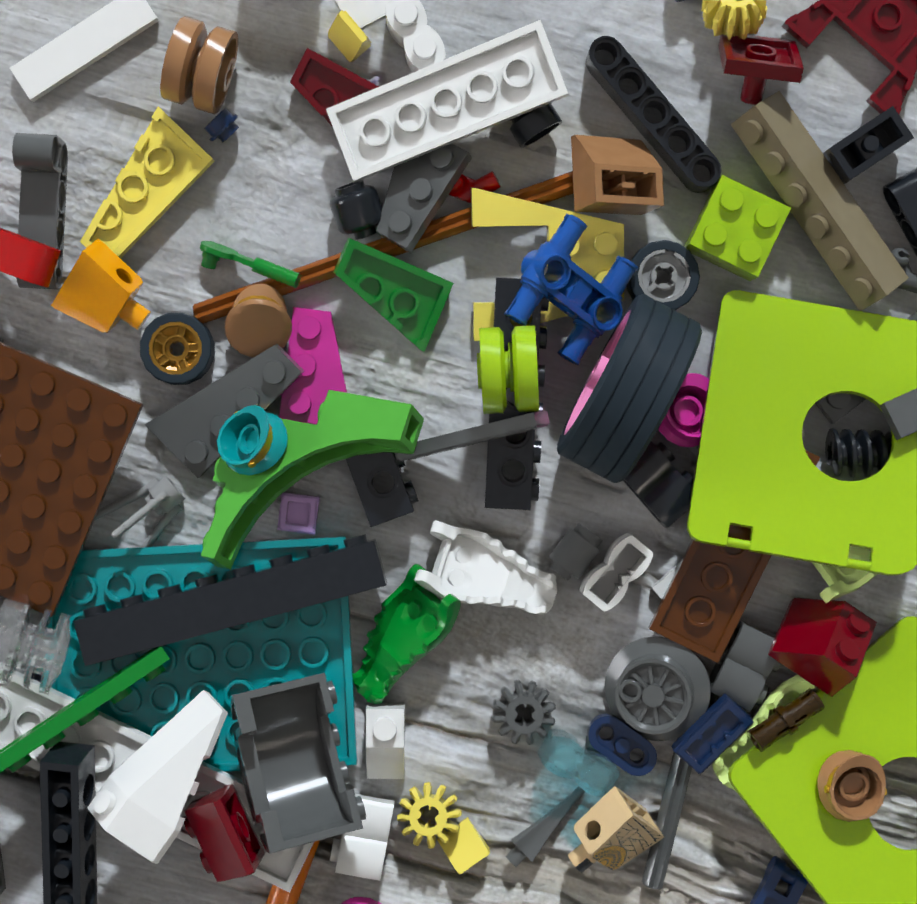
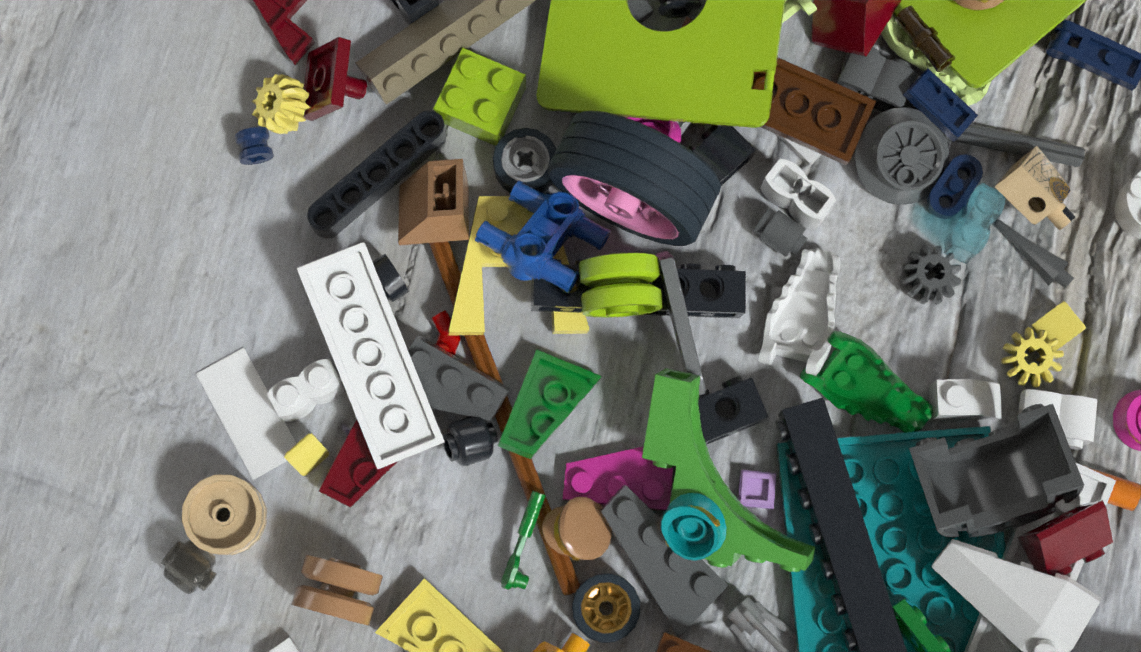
camera: 90 degrees left, 10 degrees down
dark blue plate [204,108,239,143] -> none

